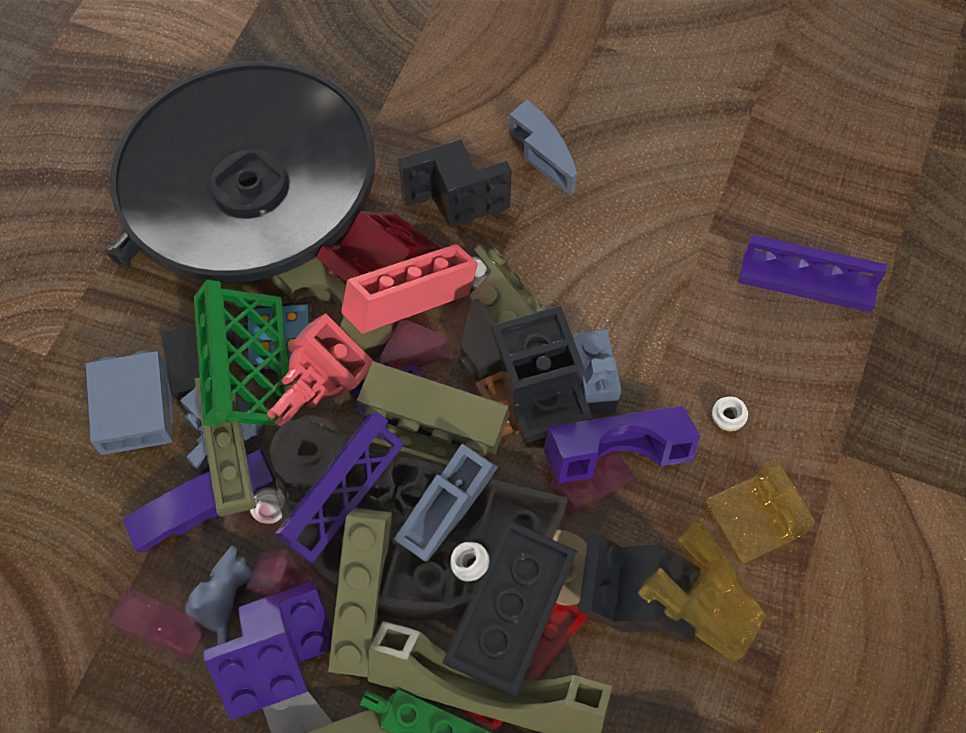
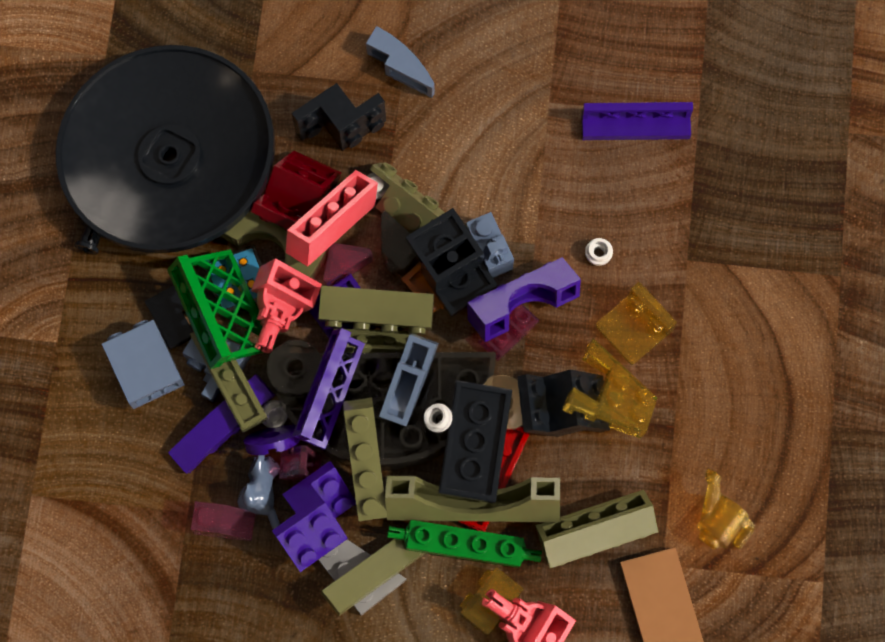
camera: 15 degrees left, 10 degrees up
none -> dark purple tile [243,425,300,455]

